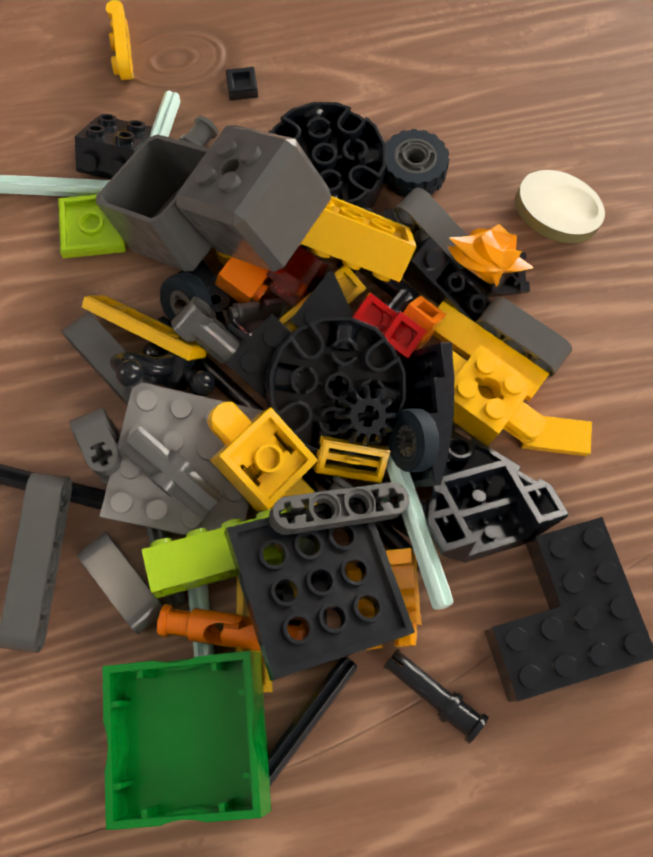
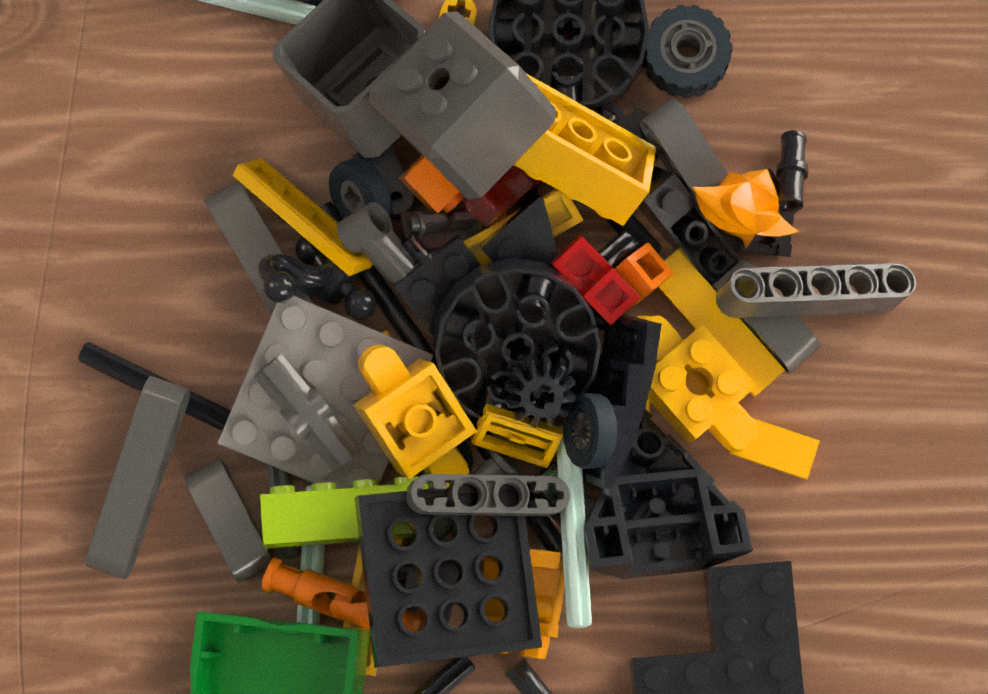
camera: 15 degrees right, 10 degrees up
lime plate [58,195,126,259] -> none
dark grey piece [69,407,122,486] -> none
piece [515,170,605,243] -> none
none -> dark grey beam [716,263,916,318]
none -> black pin [776,130,809,212]

